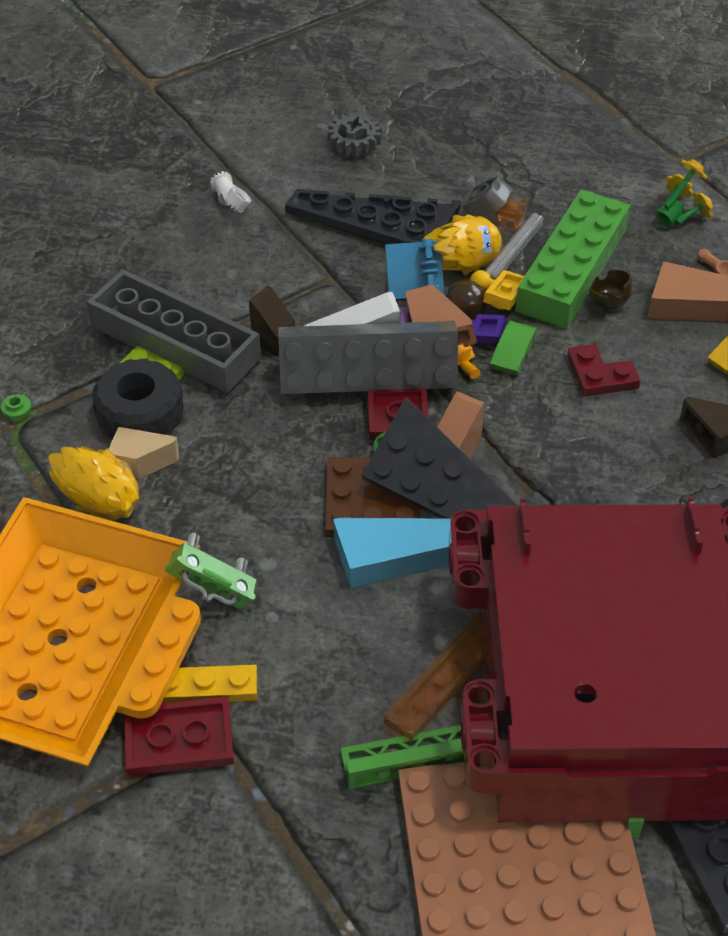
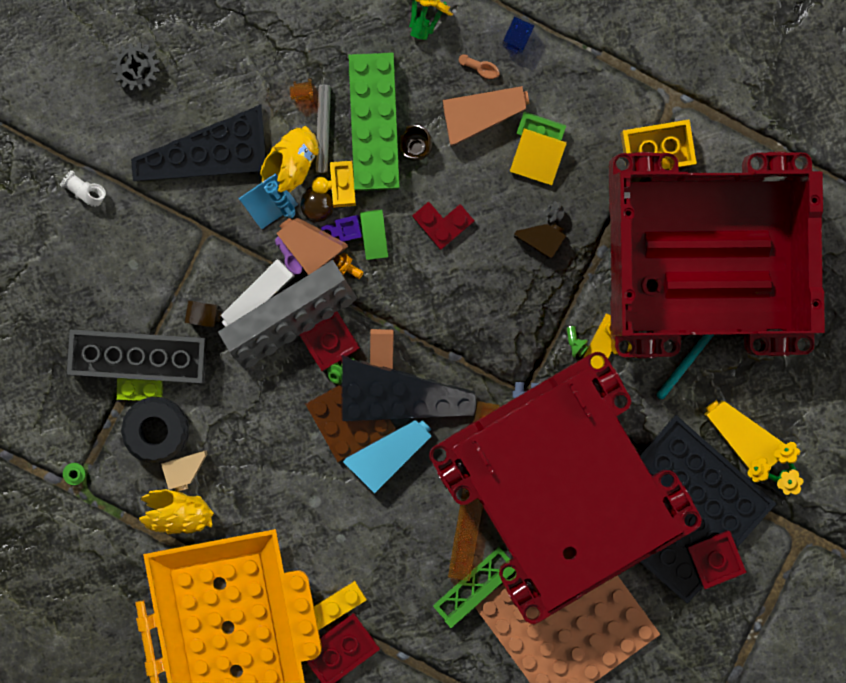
camera: 30 degrees left, 40 degrees up
bright green piece [165,533,257,609] -> none
dark grey piece [462,175,513,217] -> none

